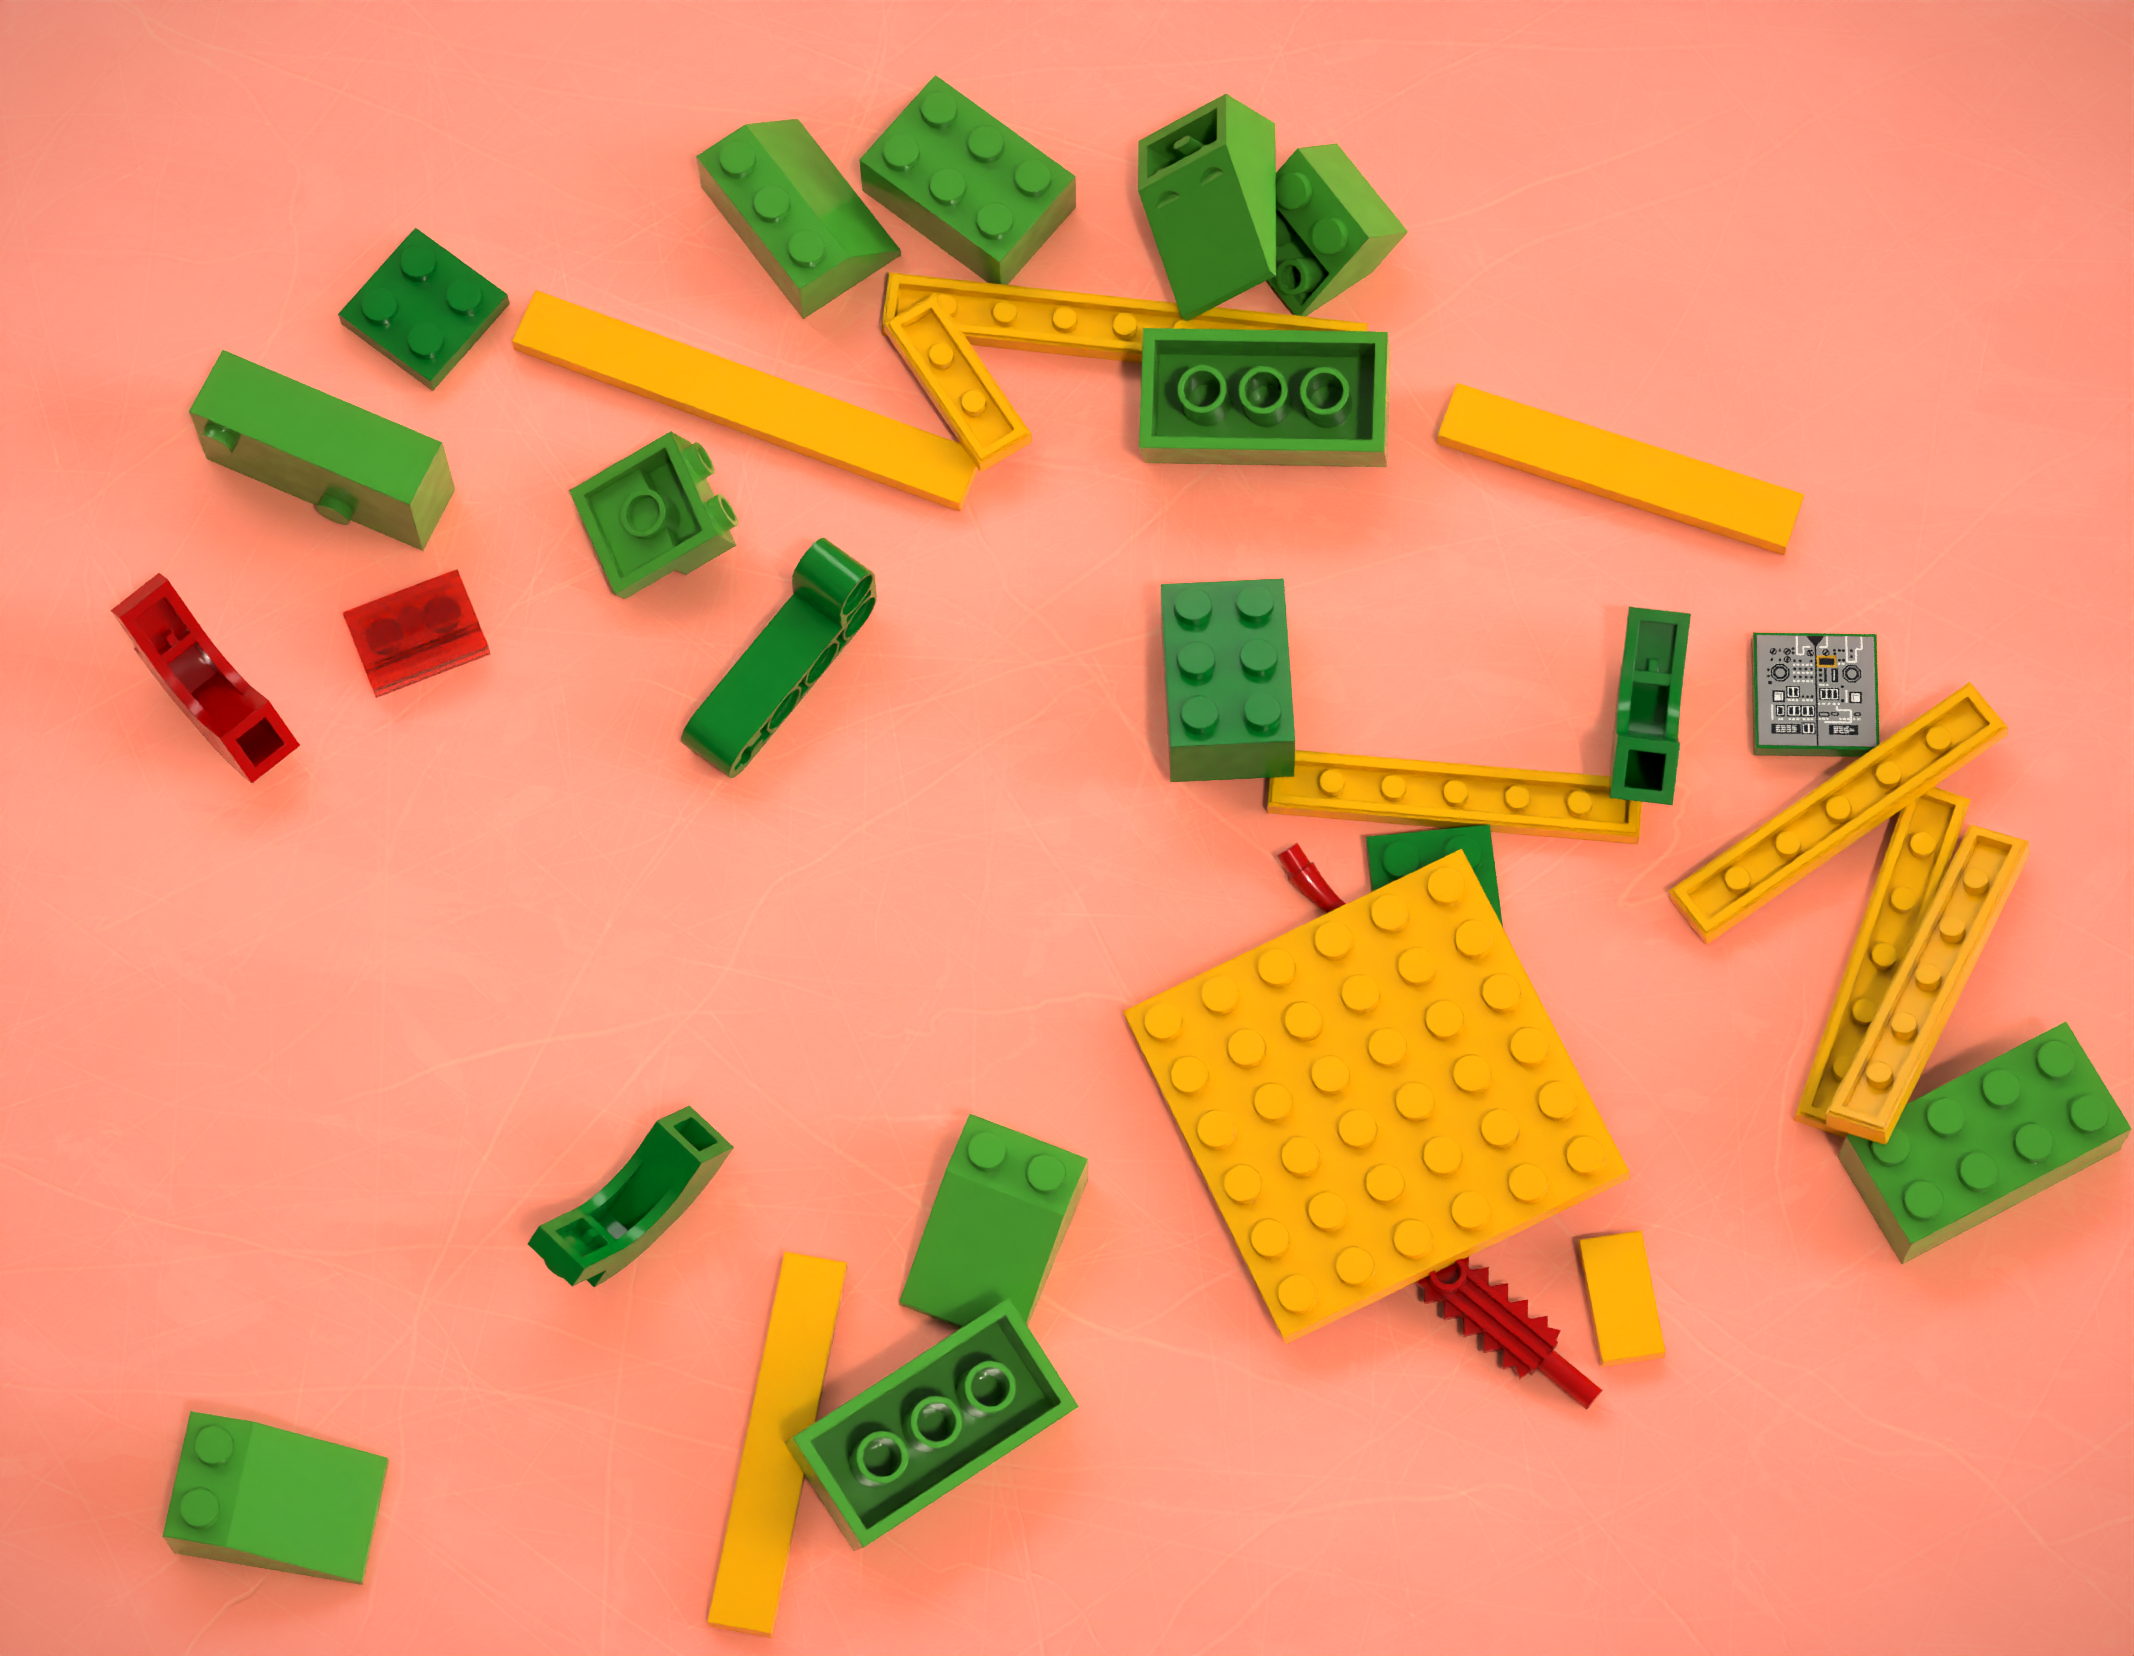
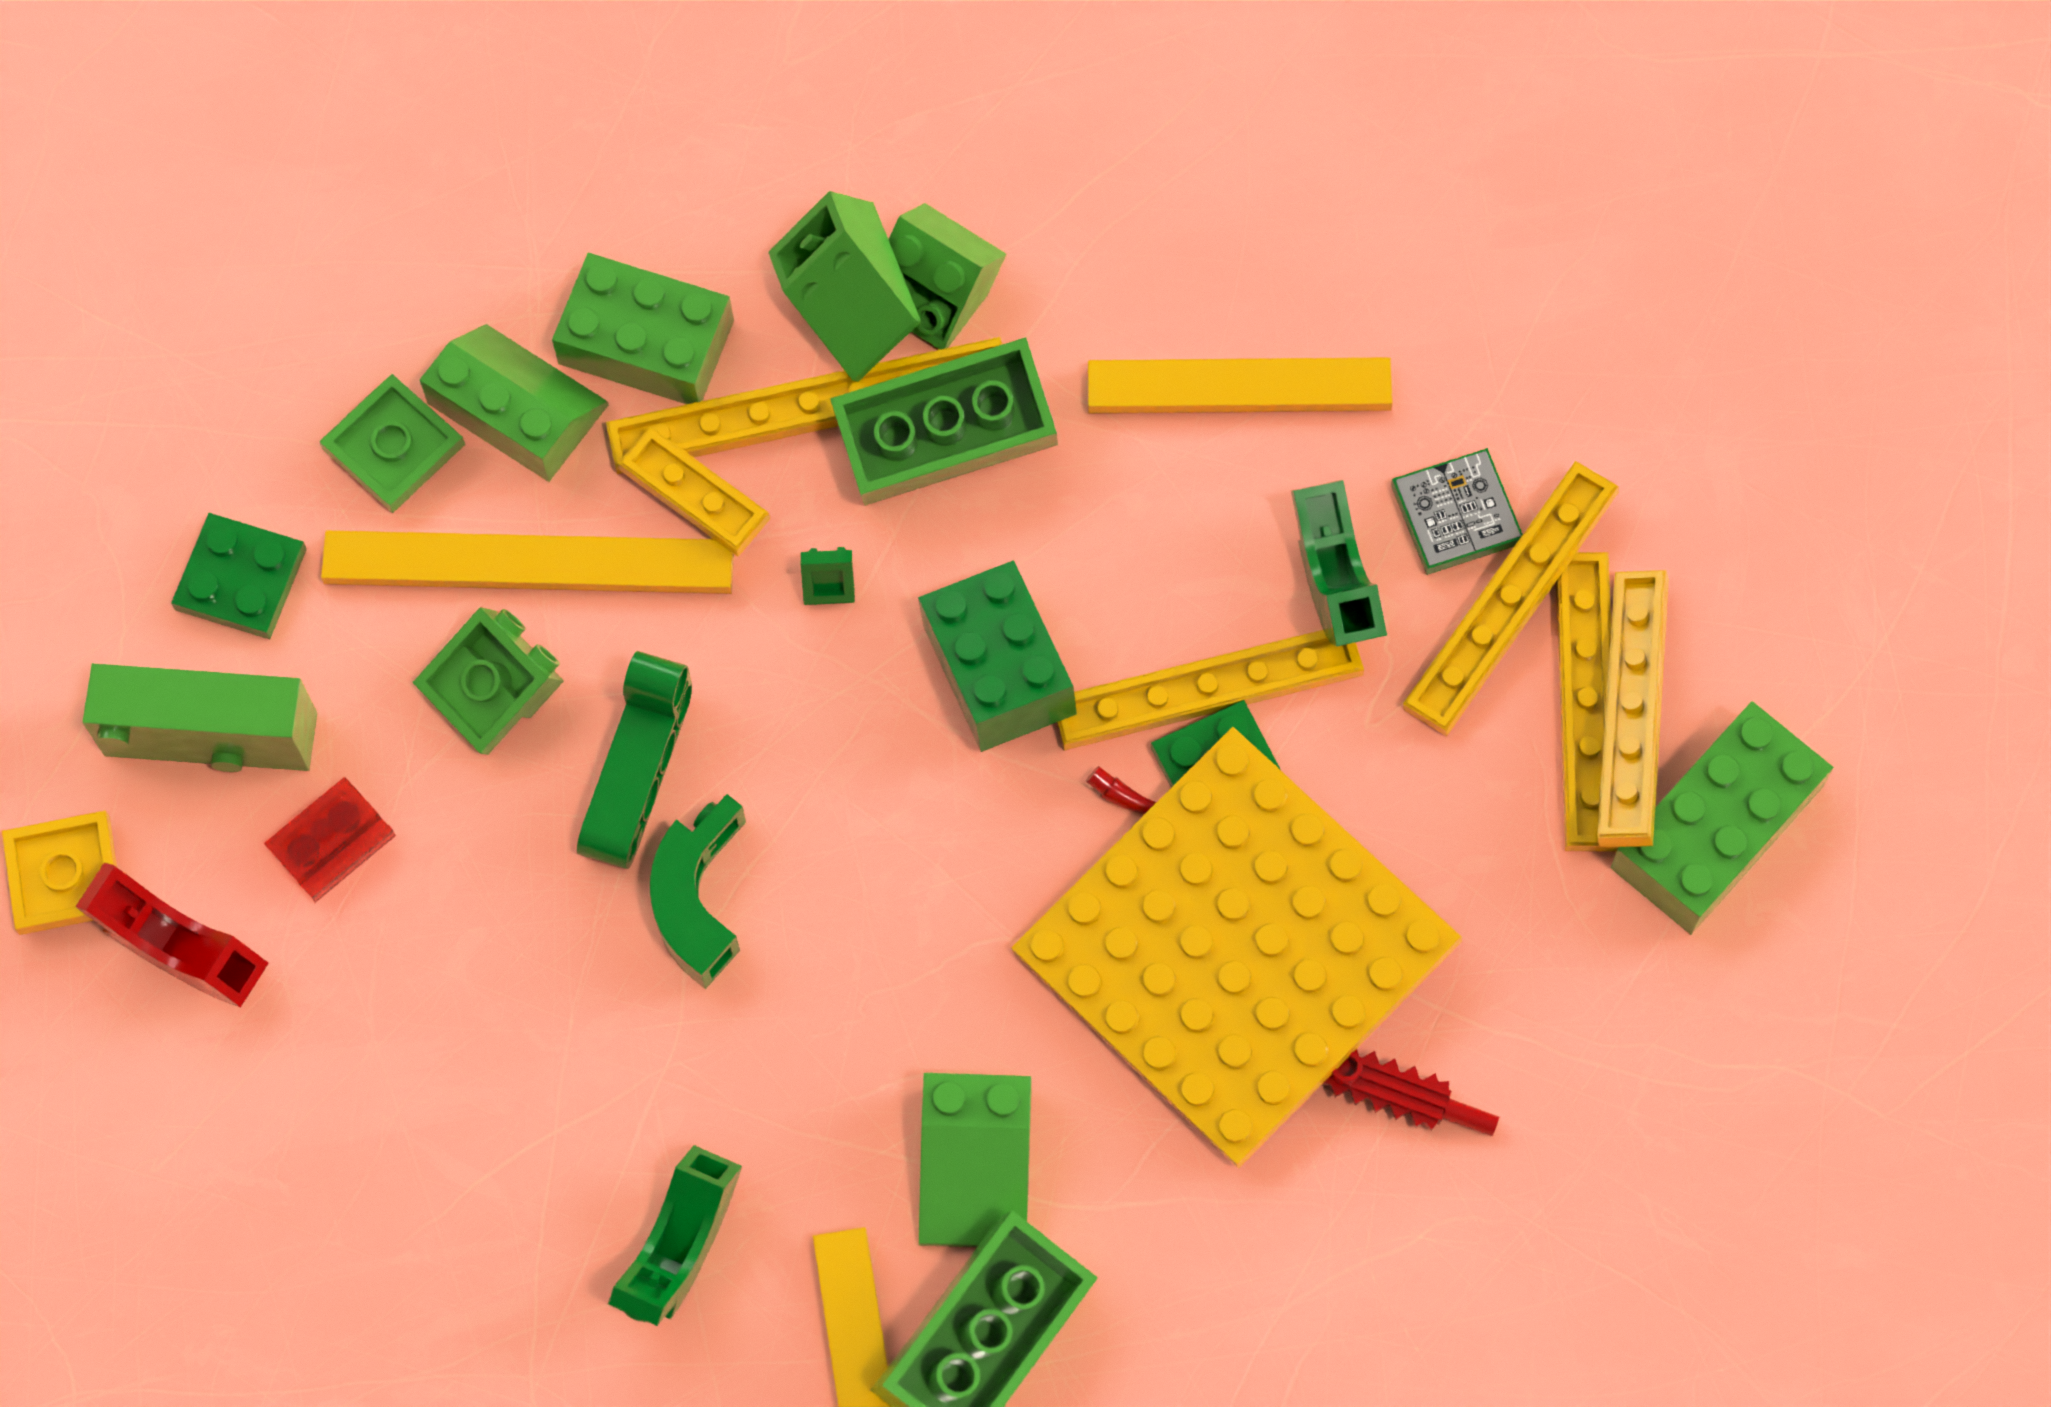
camera: 20 degrees left, 0 degrees up
yellow tile [1578,1230,1666,1368] -> none
none -> yellow plate [2,810,117,935]
none -> bright green plate [319,374,465,513]
none -> green arch [650,794,746,990]
none -> green tile [800,547,855,605]

